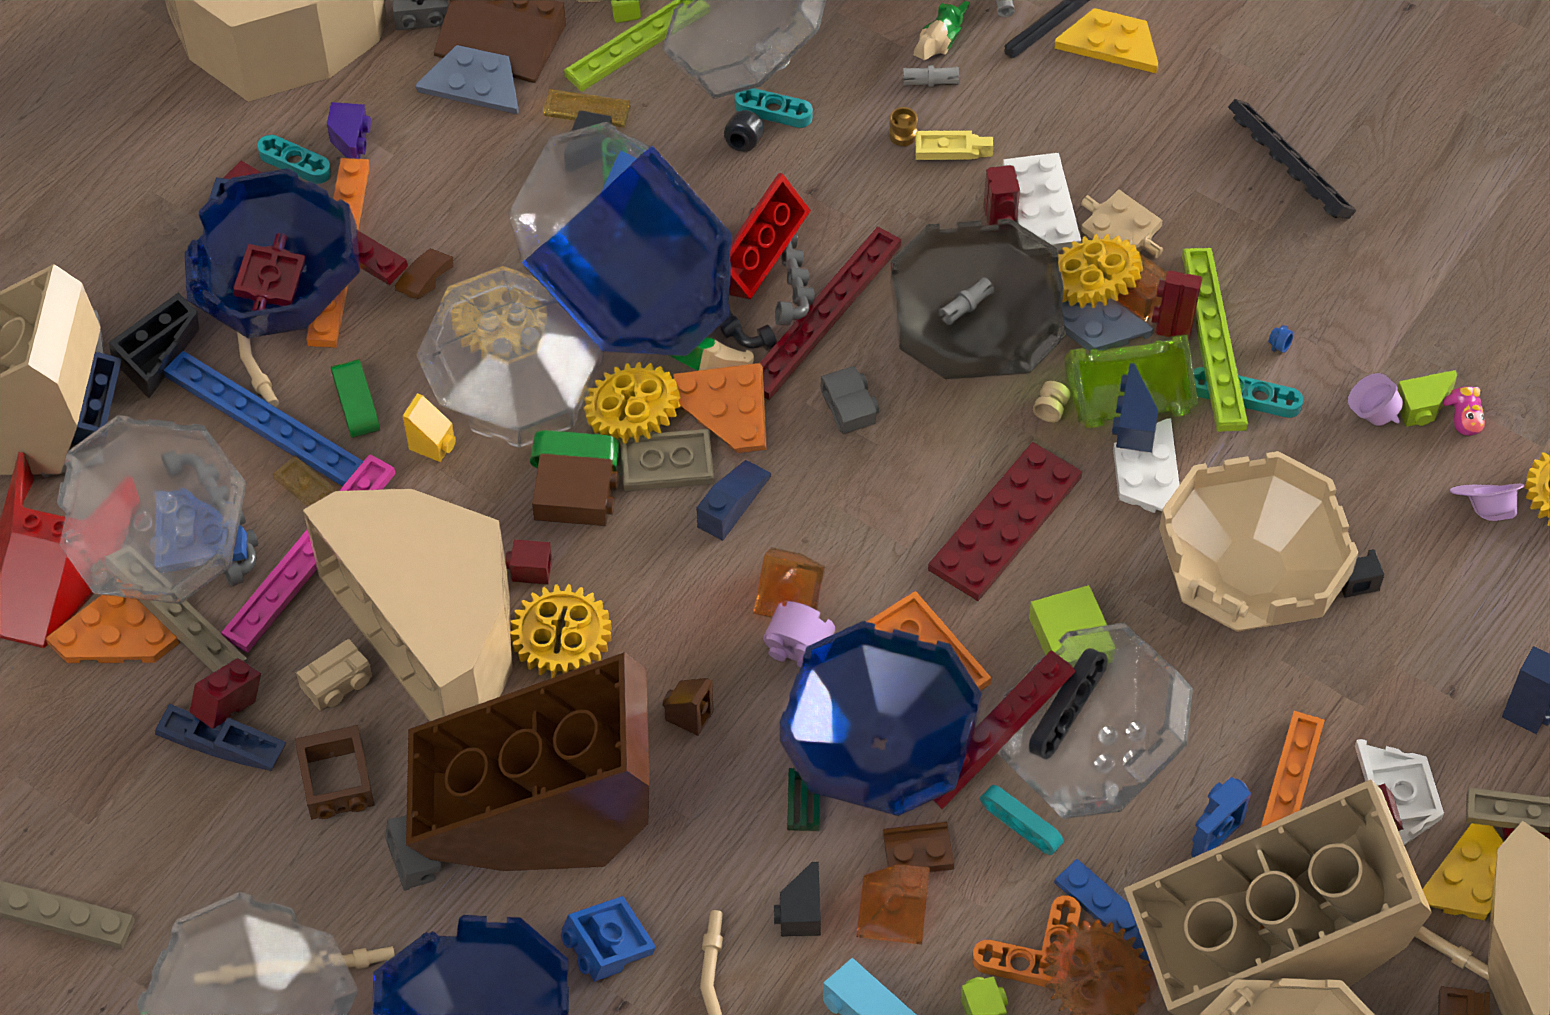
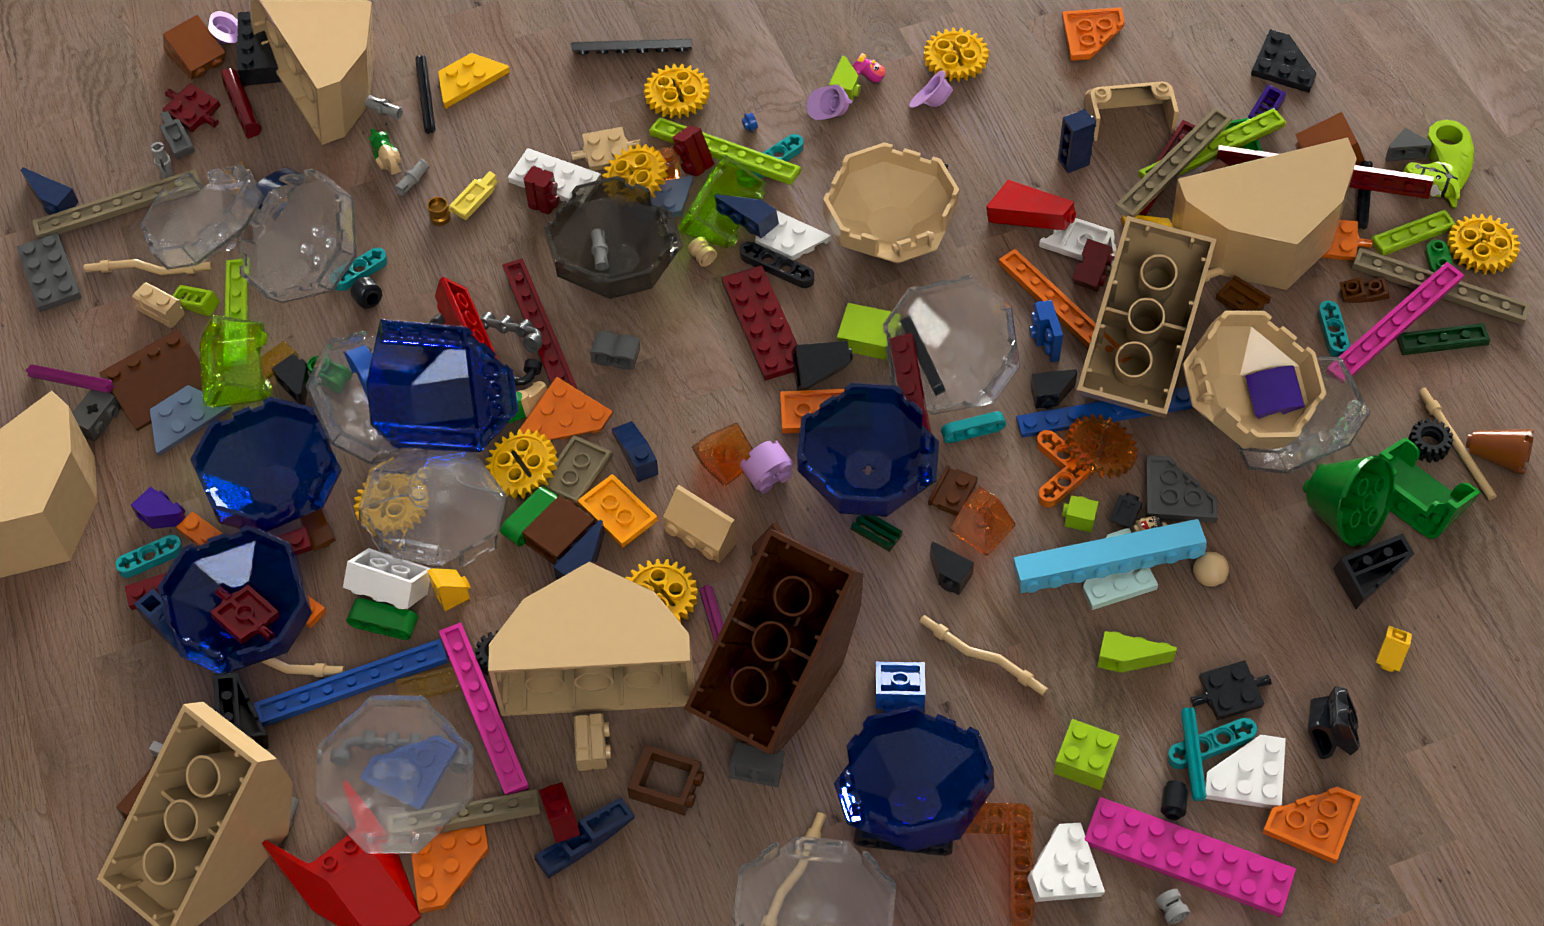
camera: 55 degrees left, 0 degrees up
none -> clear blue windscreen [190,397,342,535]
none -> clear neon green windscreen [200,314,272,408]
none -> white brick [343,548,431,609]
none -> dark blue slope [553,520,605,580]
none -> light orange plate [577,474,658,548]
none -> yellow gear [644,64,710,119]
none -> tan slope [663,485,736,564]
none -> black beam [740,242,814,288]
none -> black slope [791,341,853,391]
none -> red slope [986,179,1077,231]
none -> black slope [1031,369,1077,409]

